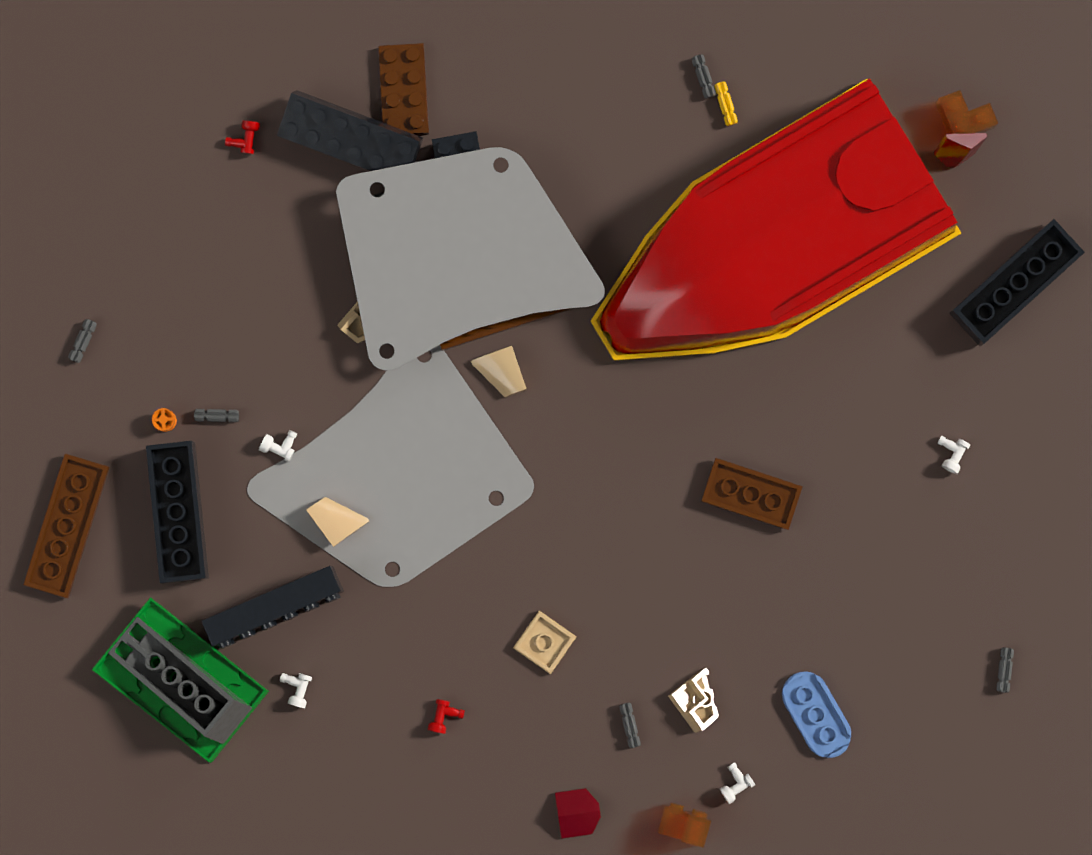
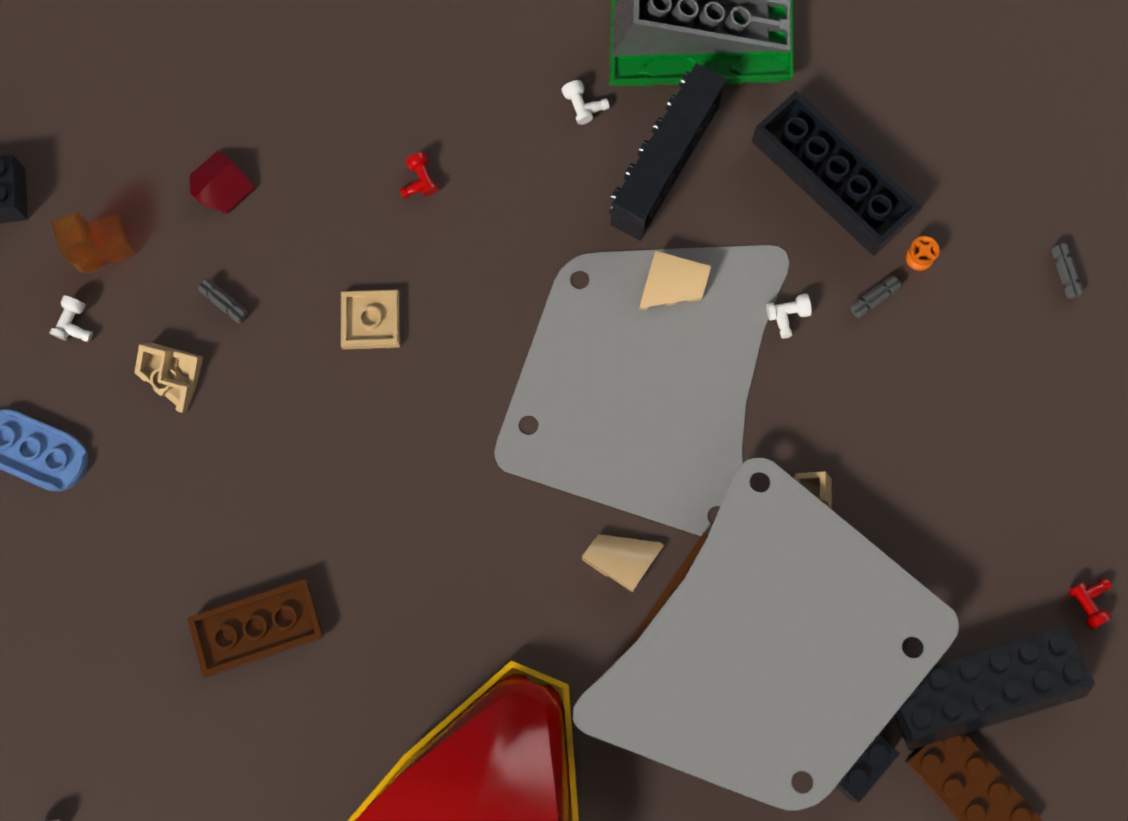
camera: 145 degrees right, 10 degrees down
reddish brown plate [23,454,110,598] -> none

